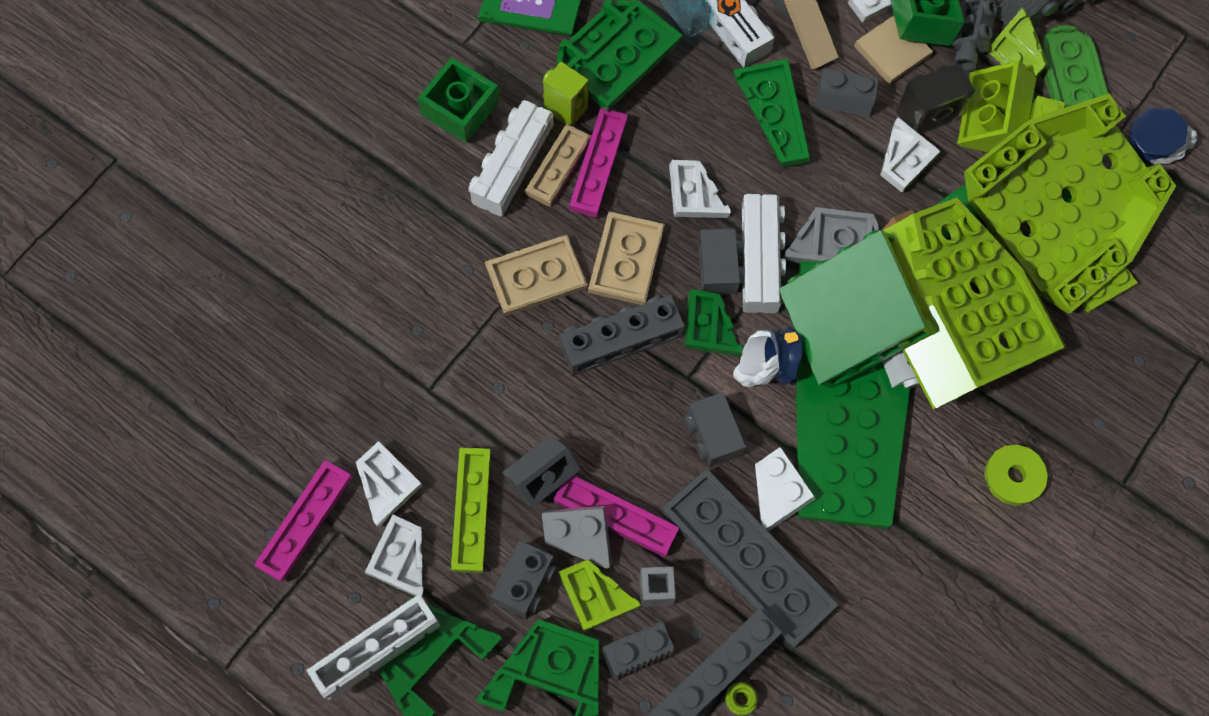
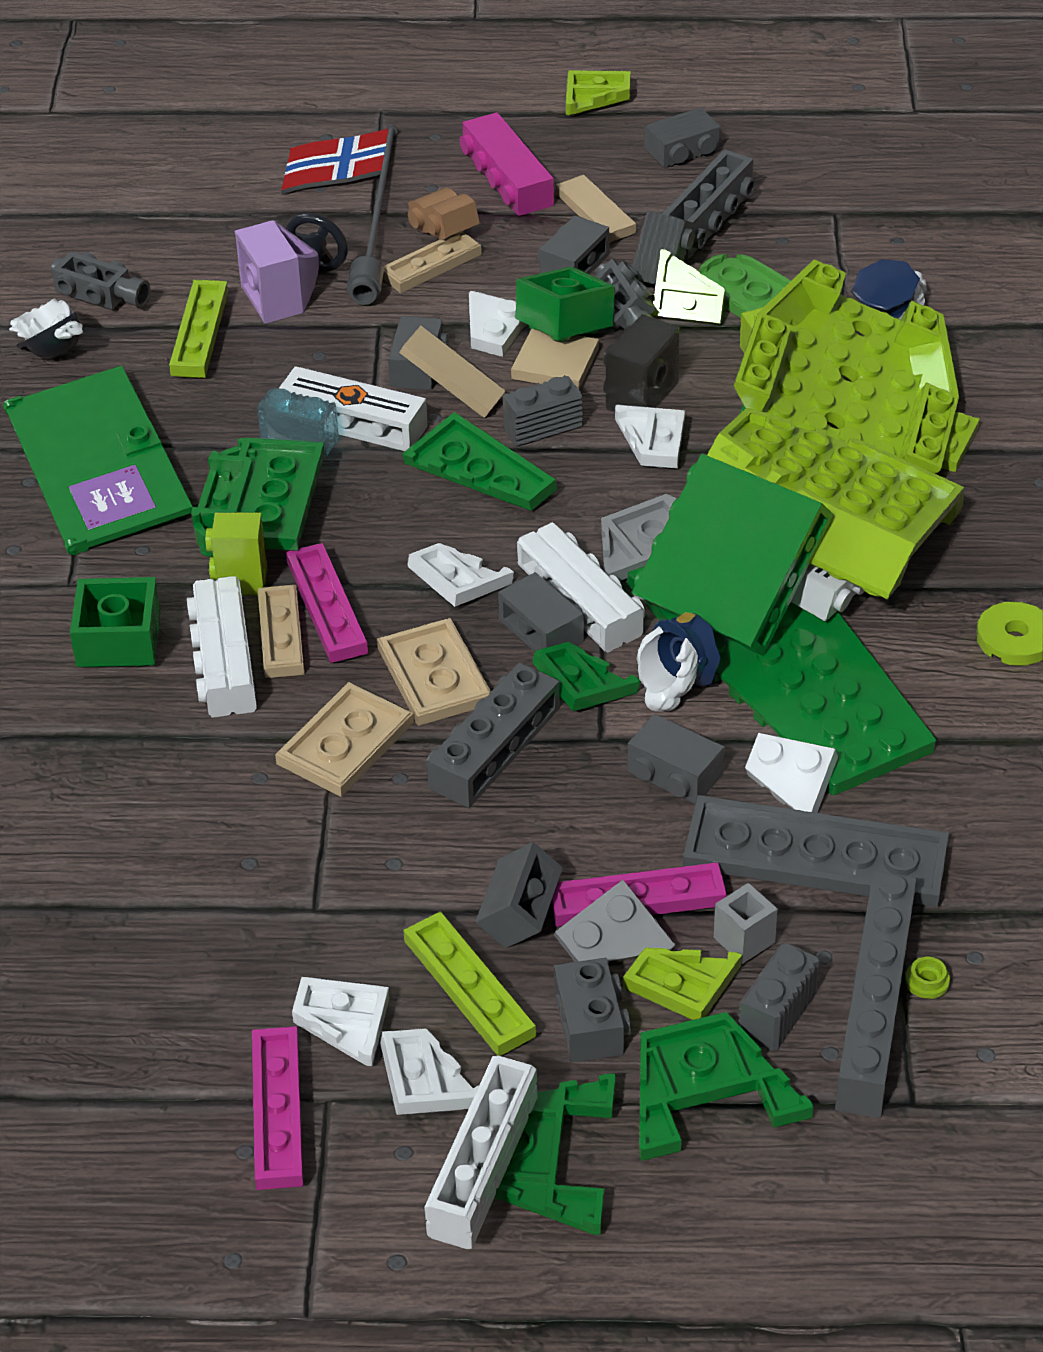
camera: 30 degrees left, 25 degrees down
lime slope [957,60,1036,152] -> none

